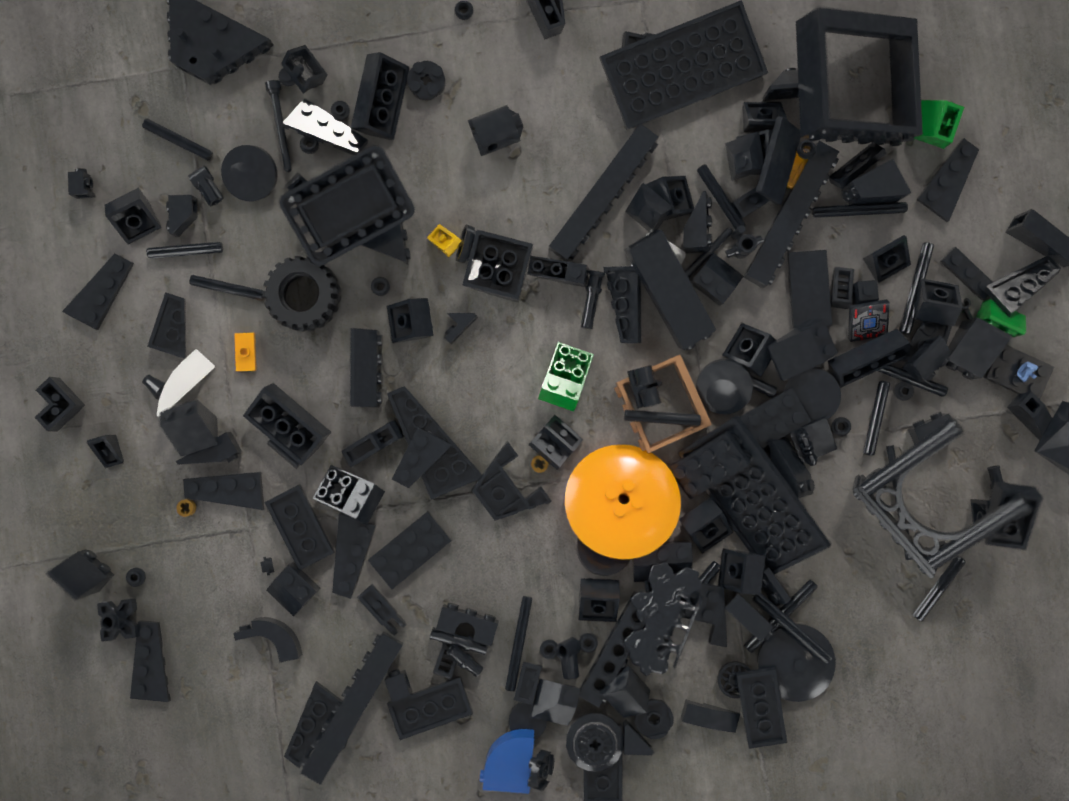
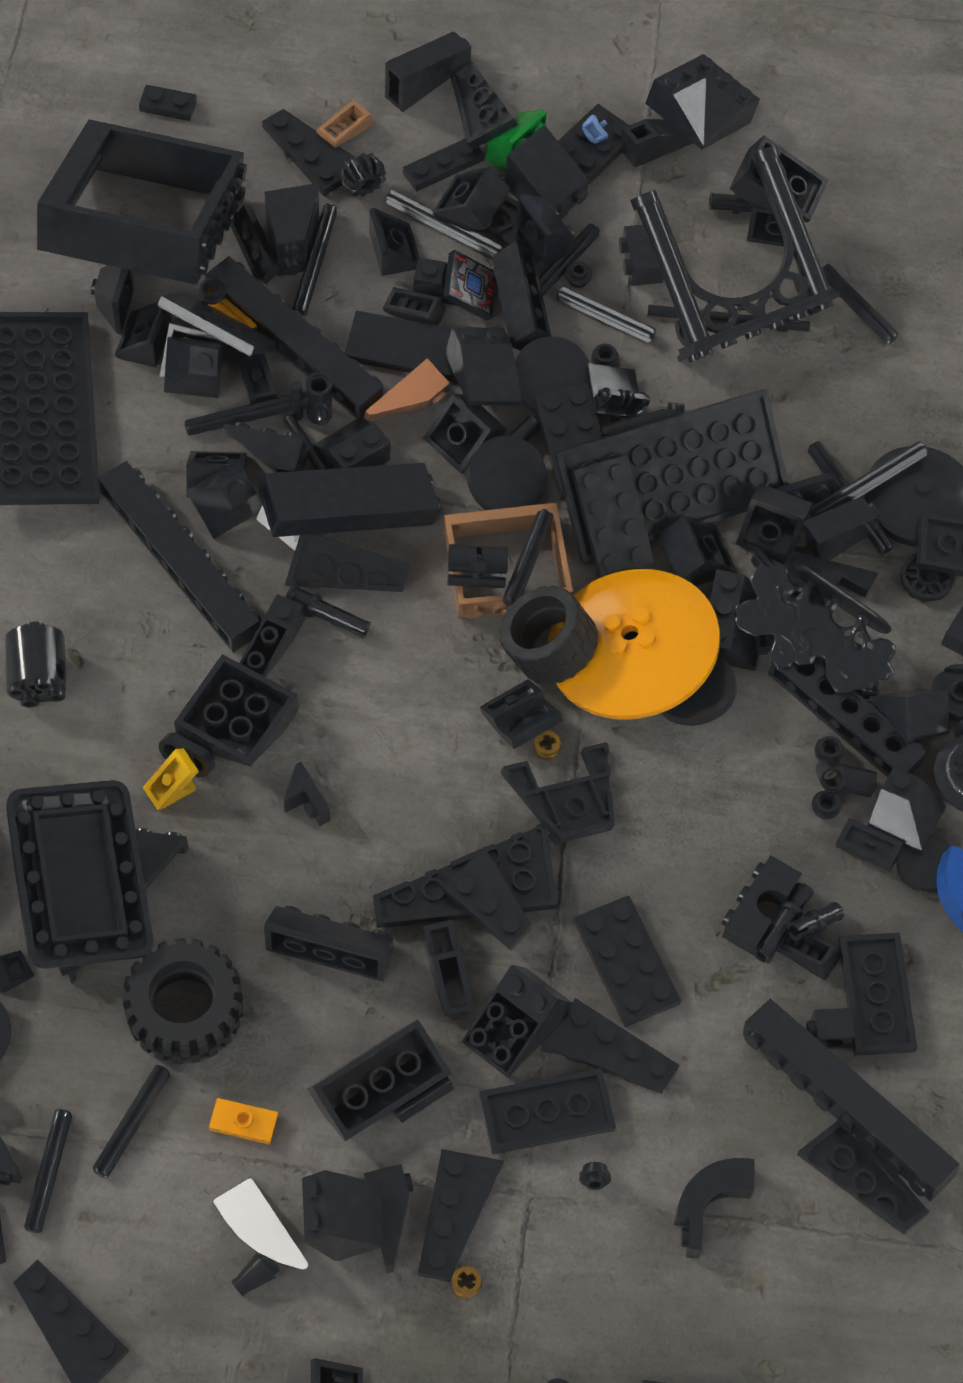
camera: 80 degrees left, 25 degrees down
black wing [147,292,186,359] -> none
black slope [266,562,321,617] -> none
black hinge [357,584,407,636] -> none
black plate [371,277,390,296] -> none
black slope [387,298,434,343] -> none
black axle [505,596,532,692] -> none
green slope [538,342,594,412] -> none
black slope [578,578,620,622] -> none
green slope [914,100,965,149] -> none
none -> black plate [139,84,197,121]
none -> medium nougat slope [316,99,372,148]
none -> black gear [340,153,386,197]
none -> nougat slope [363,358,449,421]
none -> black tyre [499,586,598,685]

